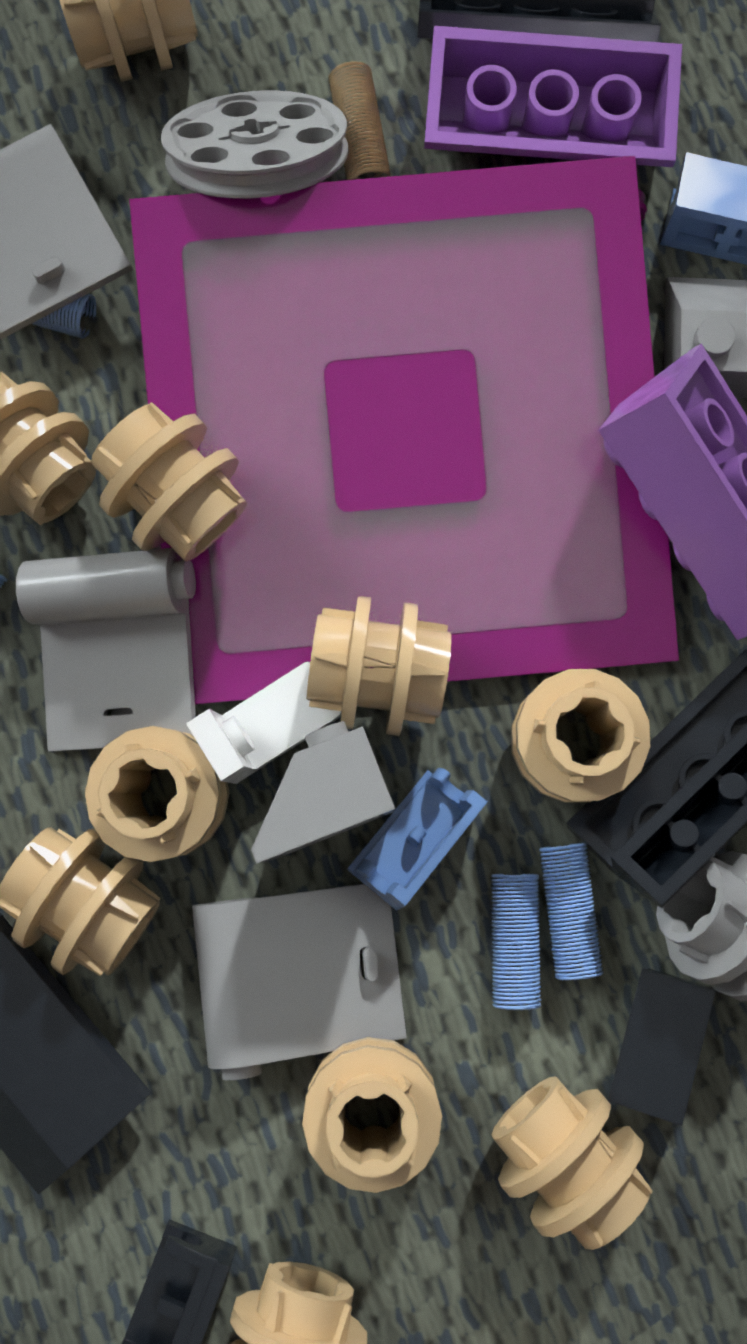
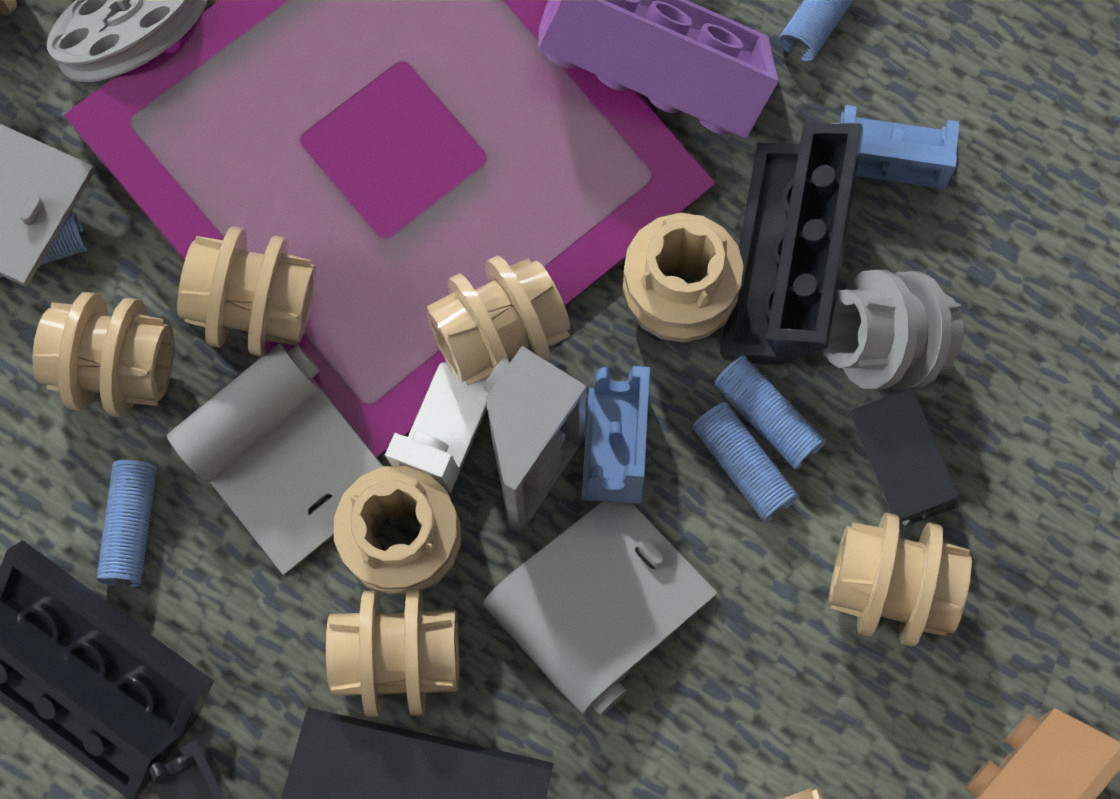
camera: 35 degrees left, 10 degrees down
tan piece [302,1037,442,1193] -> none

